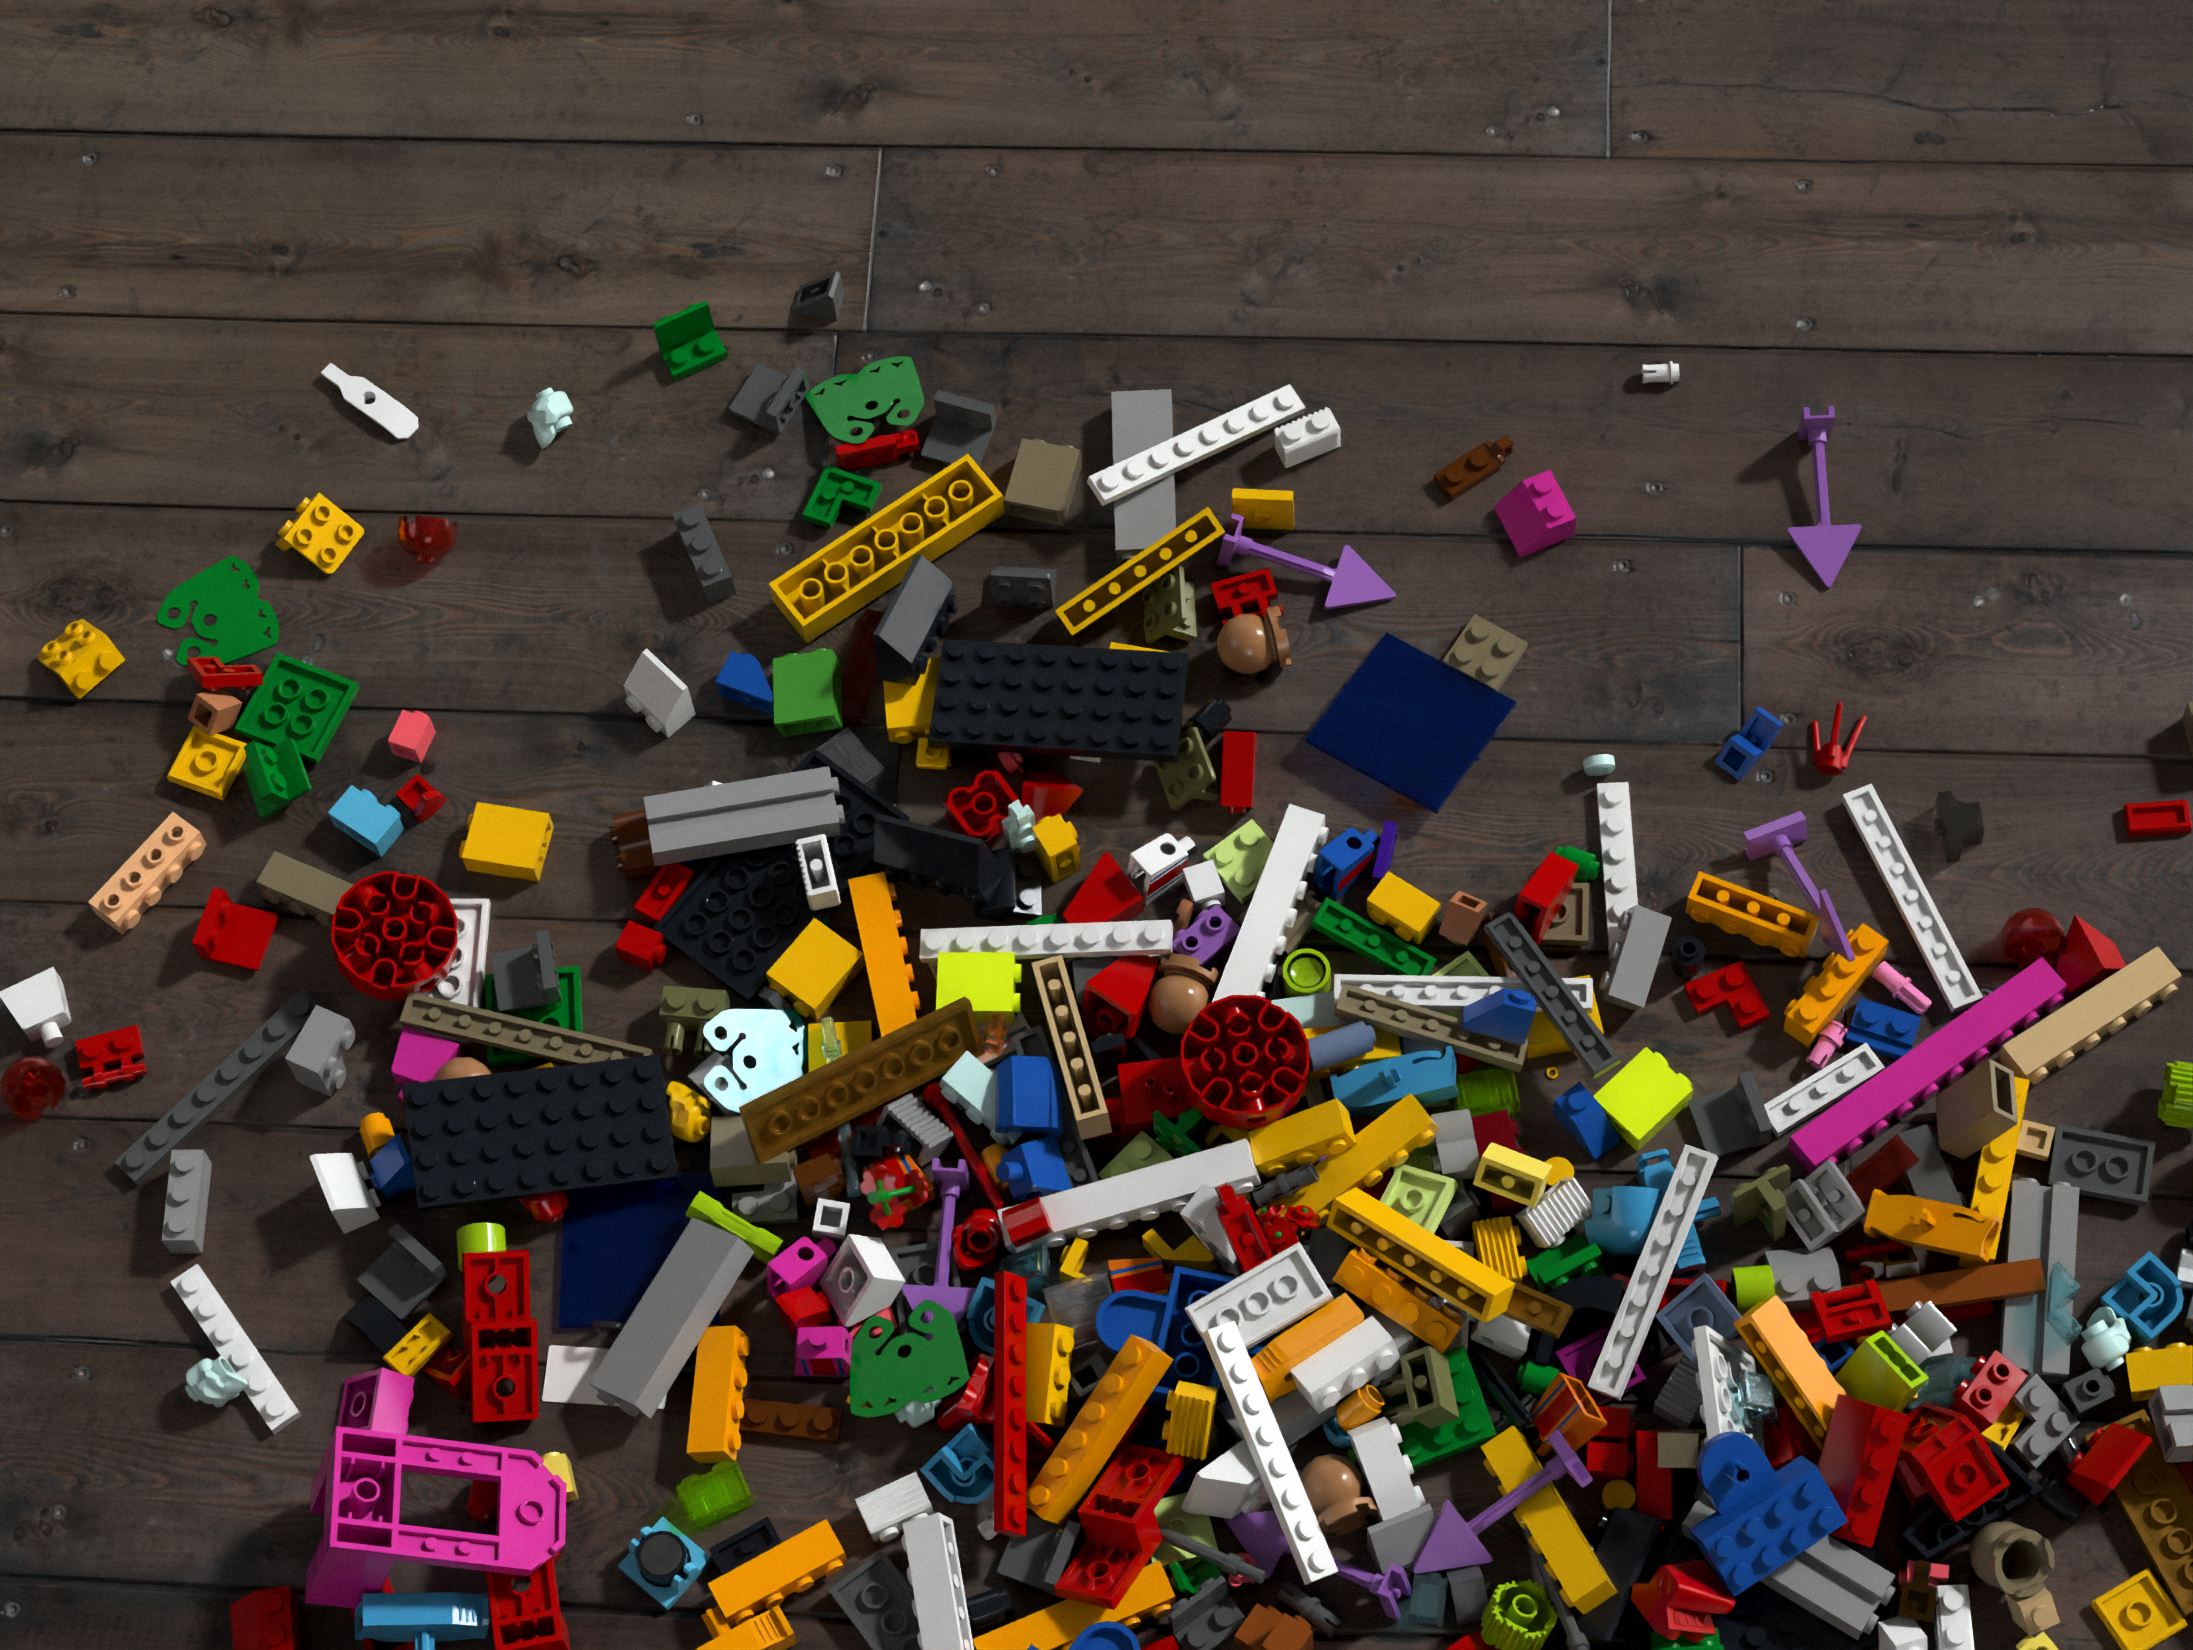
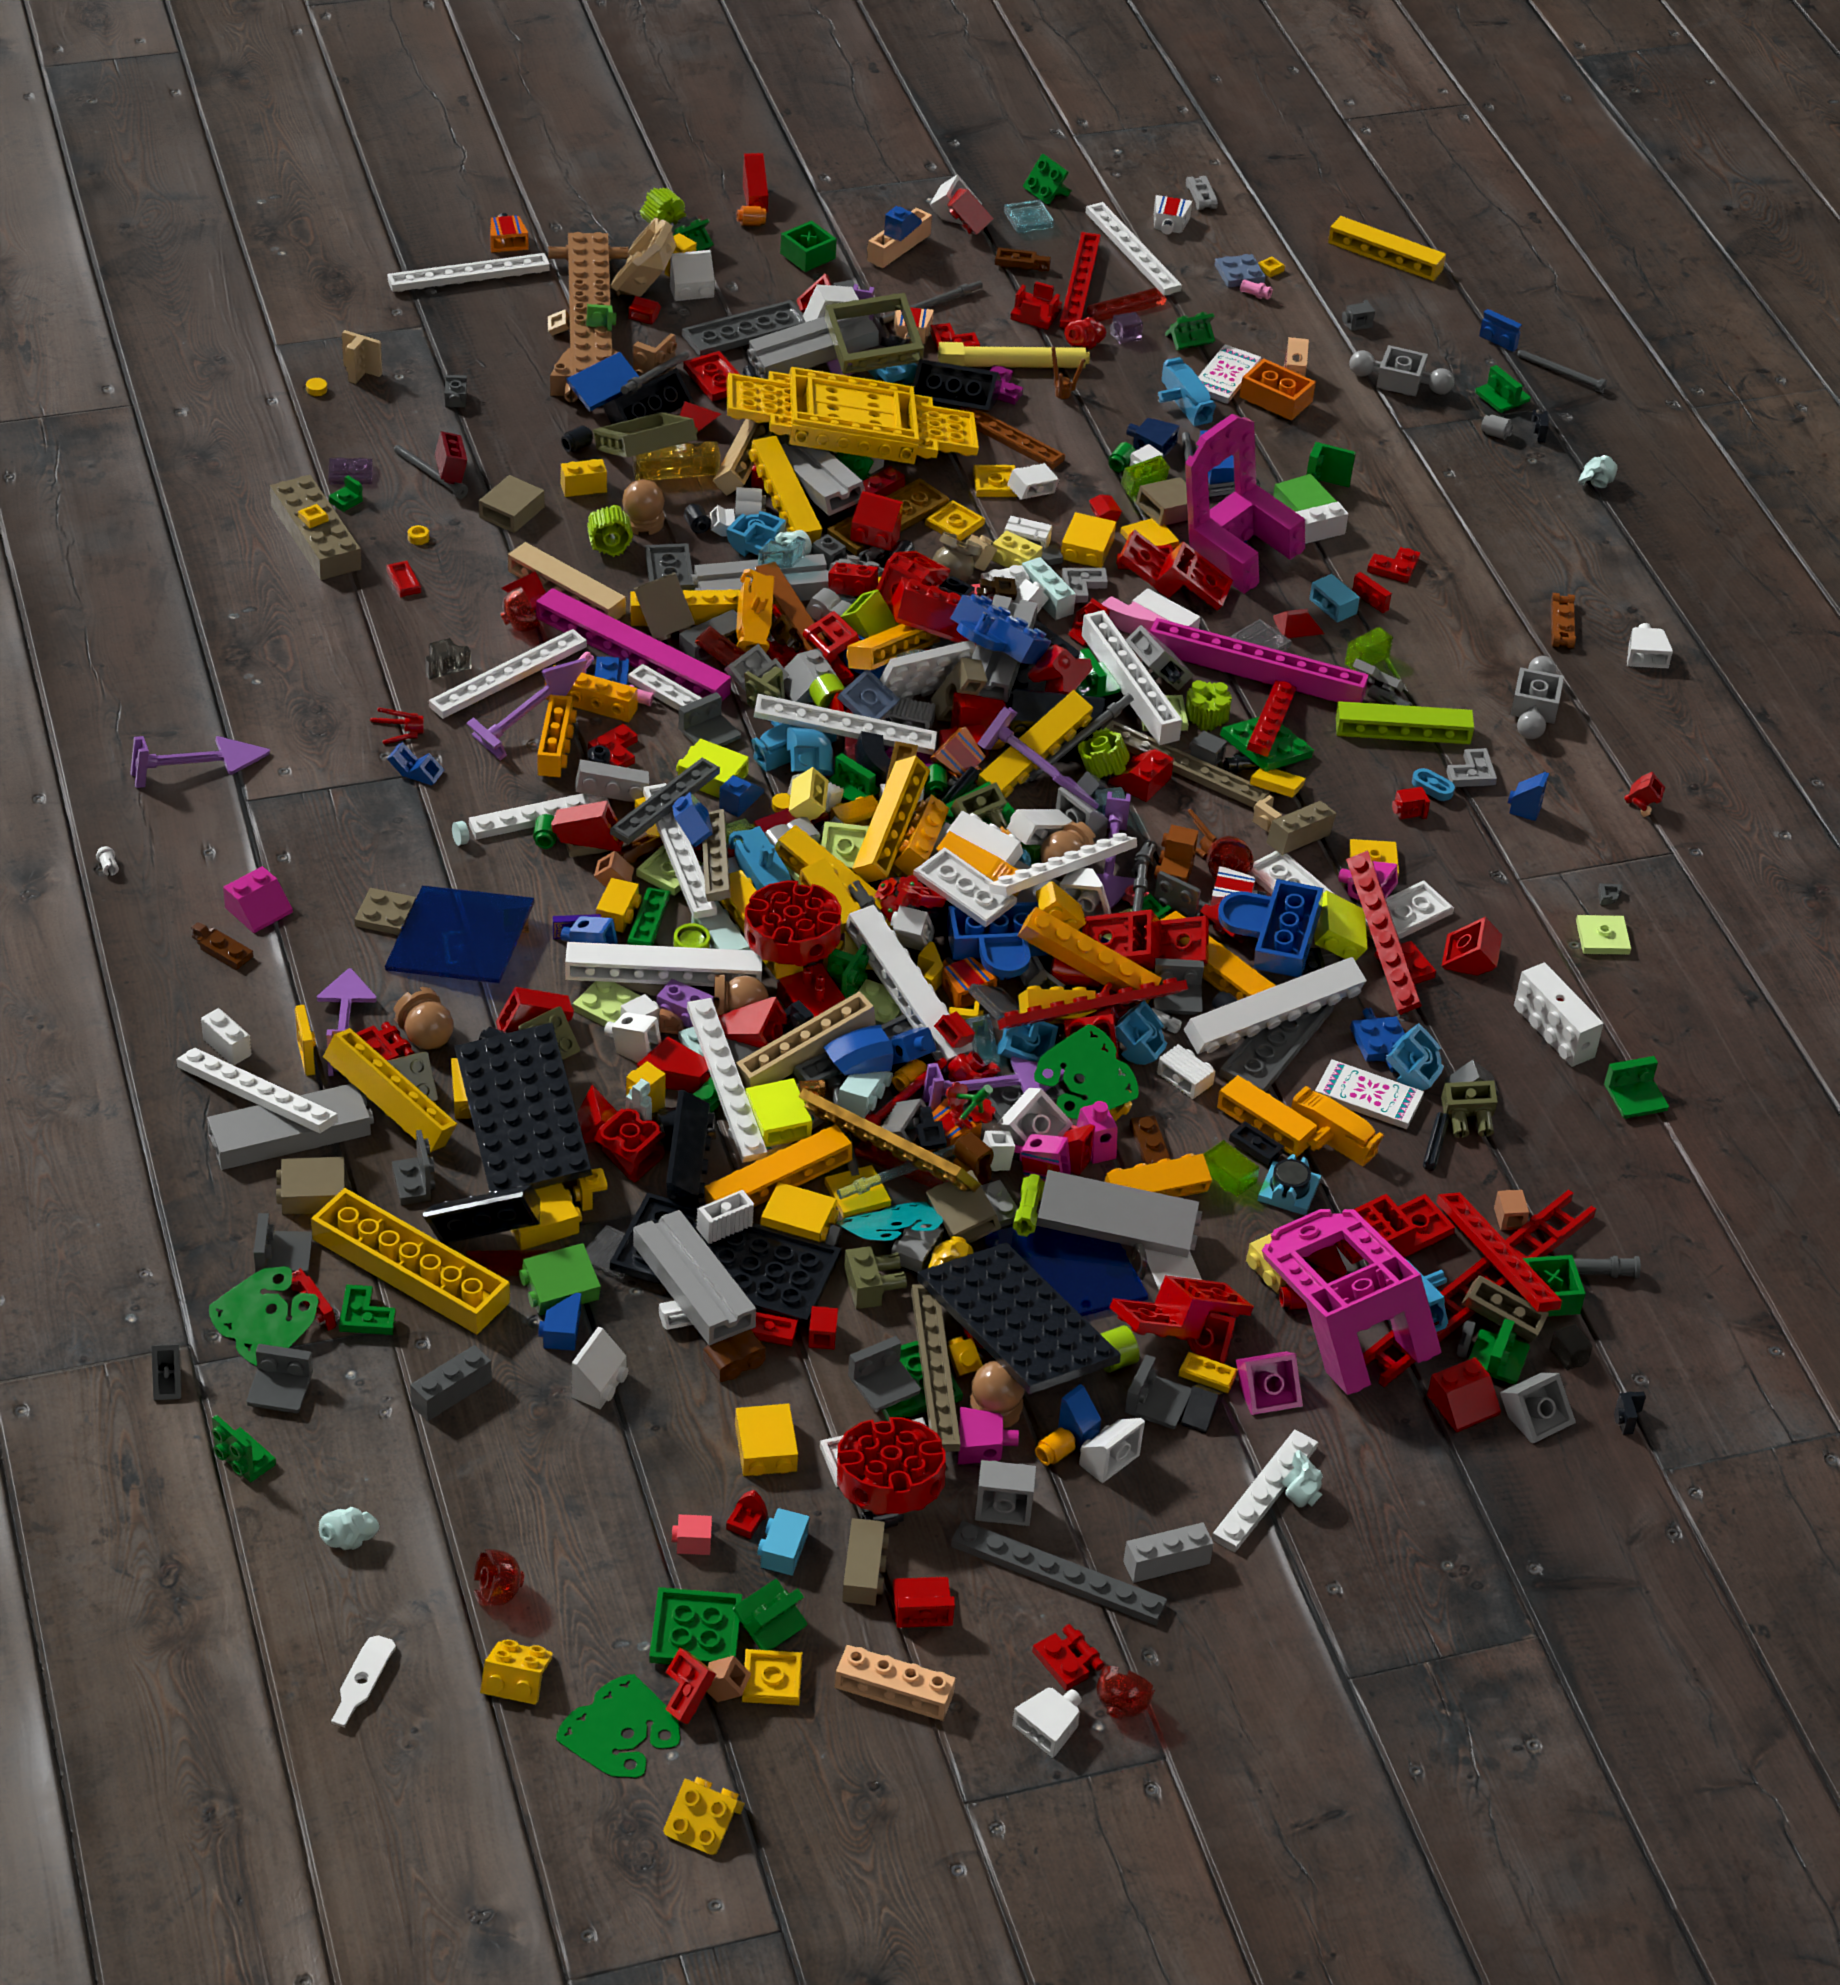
camera: 120 degrees left, 20 degrees down
sand blue brick [1308,1020,1377,1072] -> none

